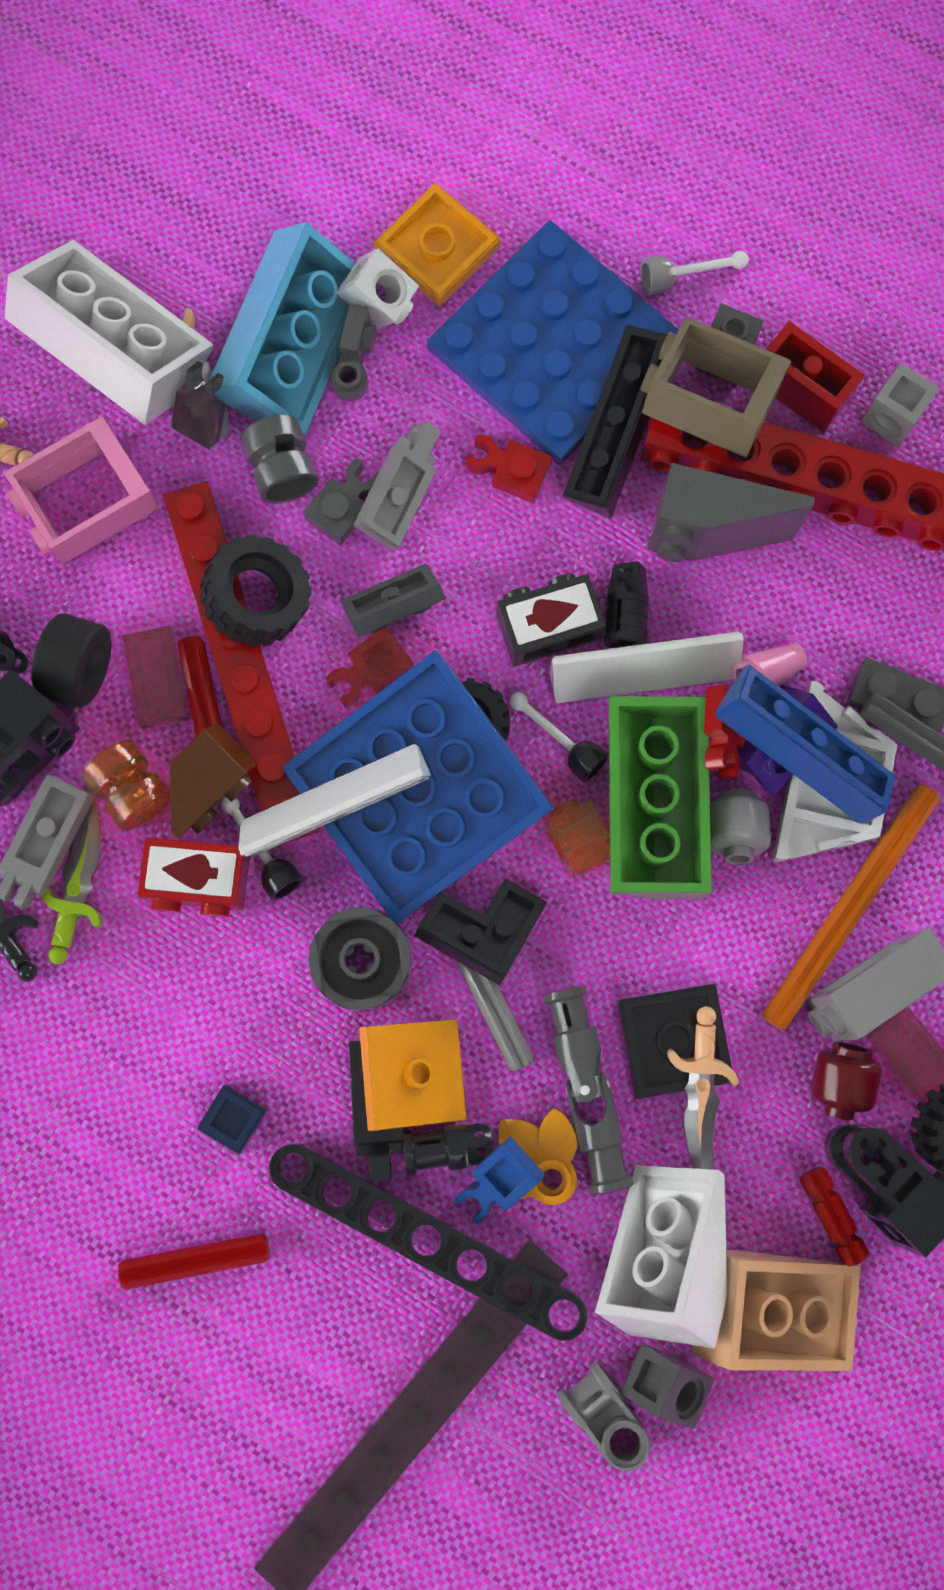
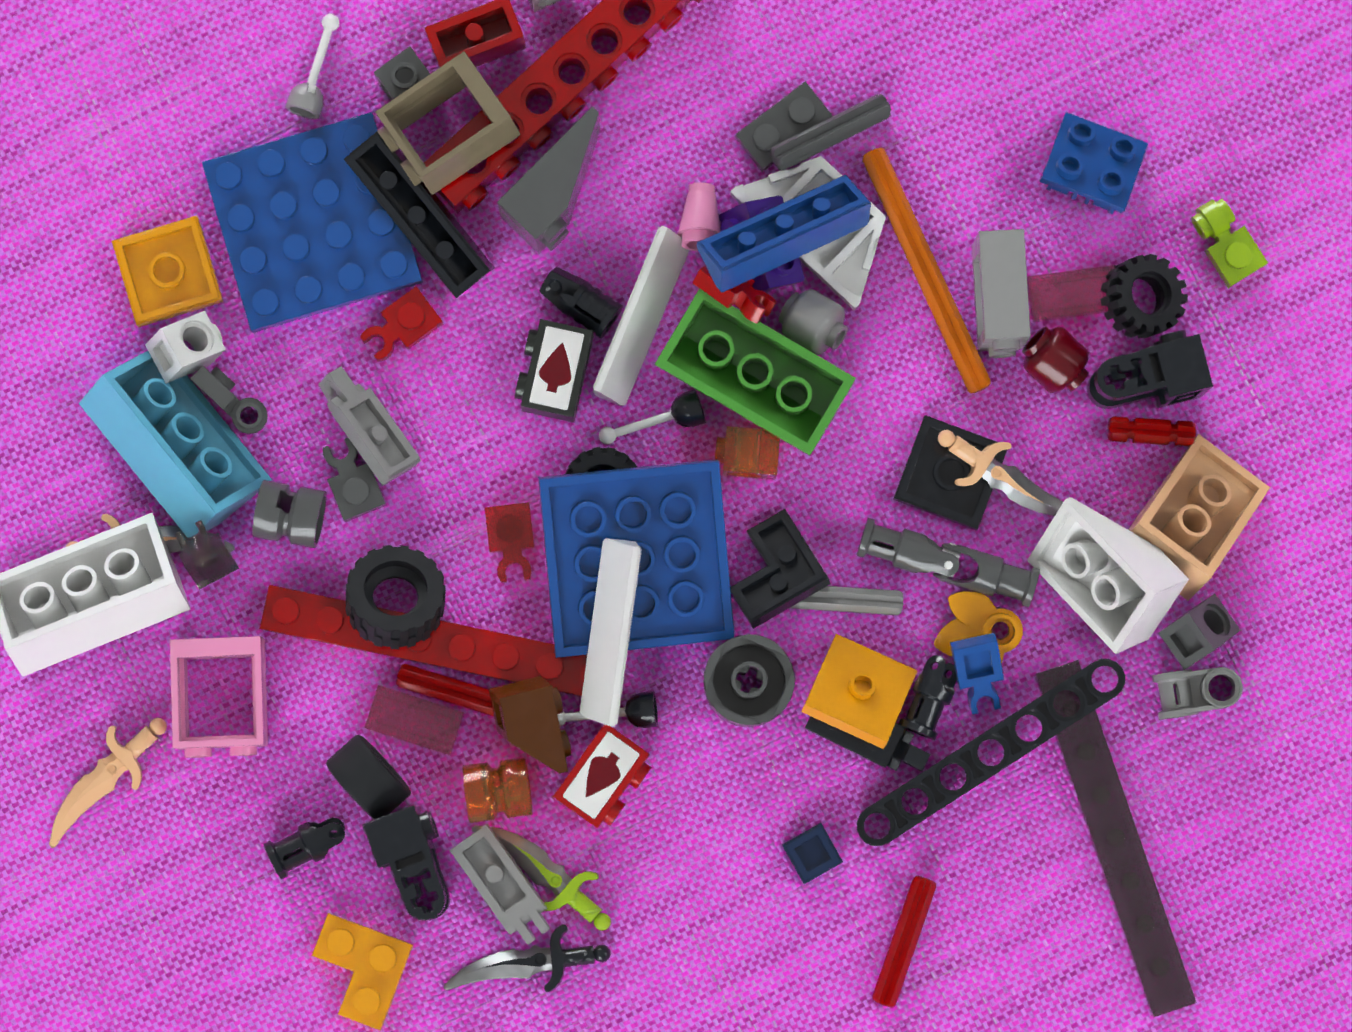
camera: 60 degrees left, 5 degrees up
dark grey plate [340,564,445,637] -> none

